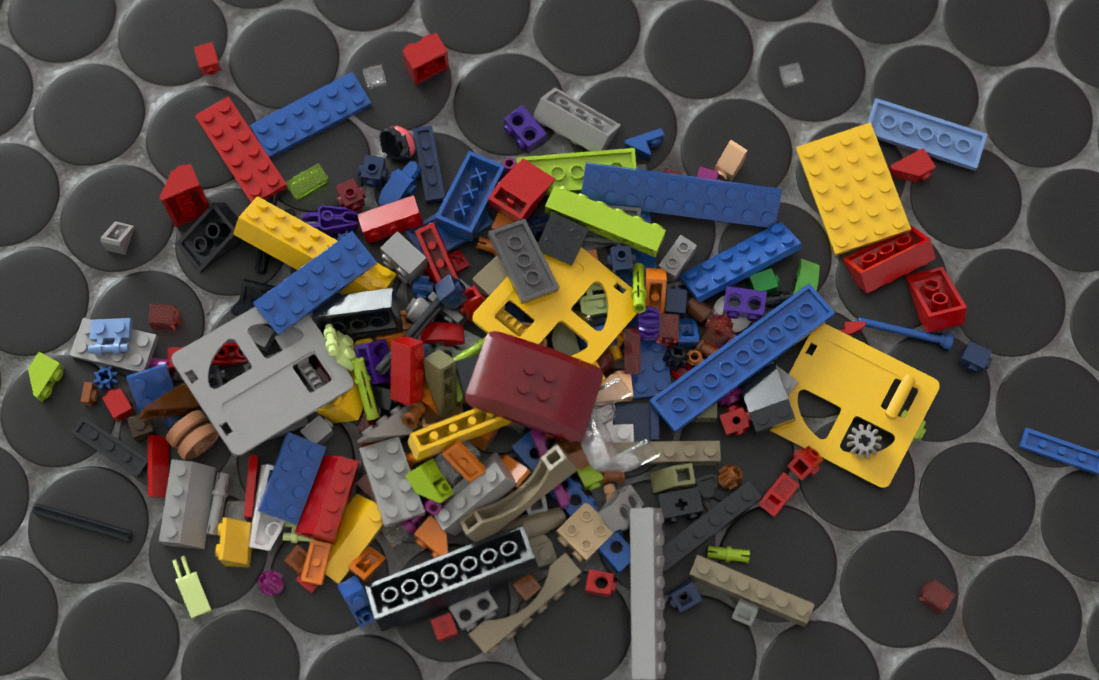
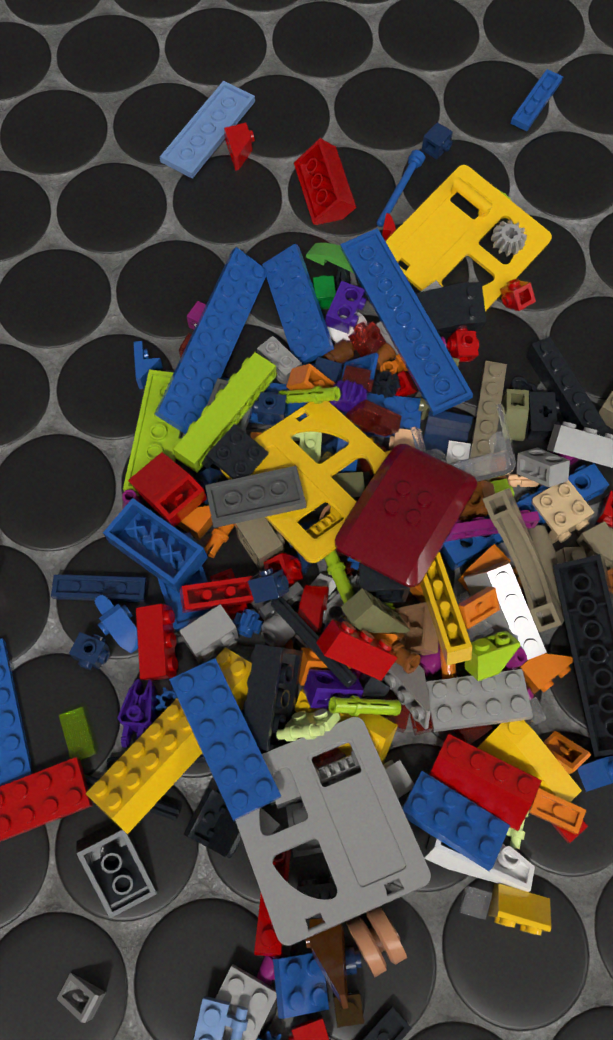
camera: 75 degrees left, 5 degrees down
clear red brick [148,304,180,330] -> none
red tile [148,435,169,499] -> none
light grey slope [159,459,217,550] -> none
red slope [160,163,210,227] -> none
yellowish green arm [173,556,212,619] -> none
light grey pin [206,472,230,536] -> none
red tile [244,455,261,521] -> none
magenta gear [258,569,284,597] -> none
dark orange plate [283,545,307,575] -> none
dark red brick [336,178,366,212] -> none
black hair [379,126,415,161] -> none
dark purple brick [503,105,547,154] -> none
light grey slope [533,88,621,152] -> none
lime pin [707,545,750,563] -> none
light nougat slope [714,140,747,182] -> none
dark orange gear [717,464,743,490] -> none
red slope [758,472,800,517] -> none
clear plate [779,63,804,87] -> none
yellow plate [796,122,911,256] -> none
red slope [905,267,967,333] -> none

